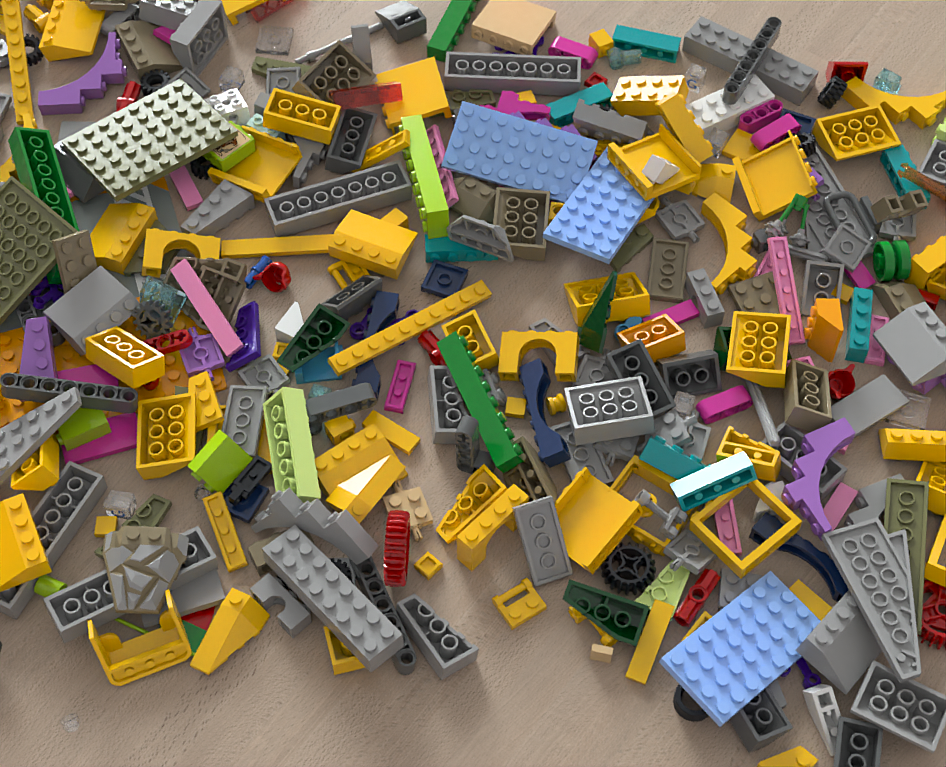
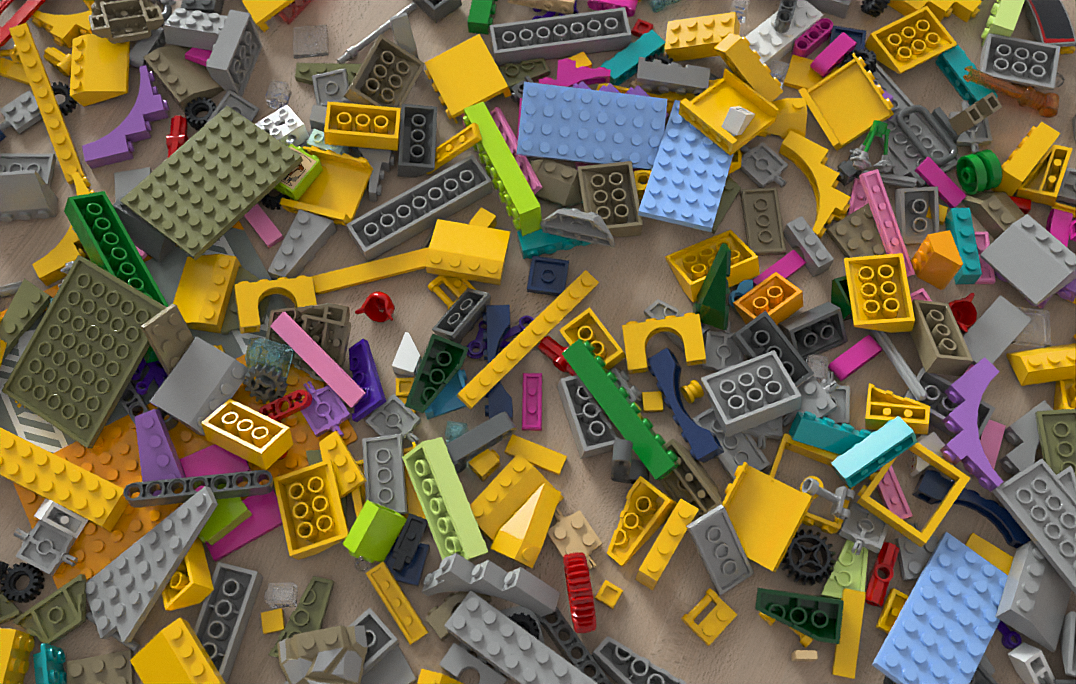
camera: 10 degrees left, 10 degrees up
blue pin [244,255,272,289] -> none
clear red fence [329,81,403,110] -> none
light grey tile [822,223,872,273] -> none

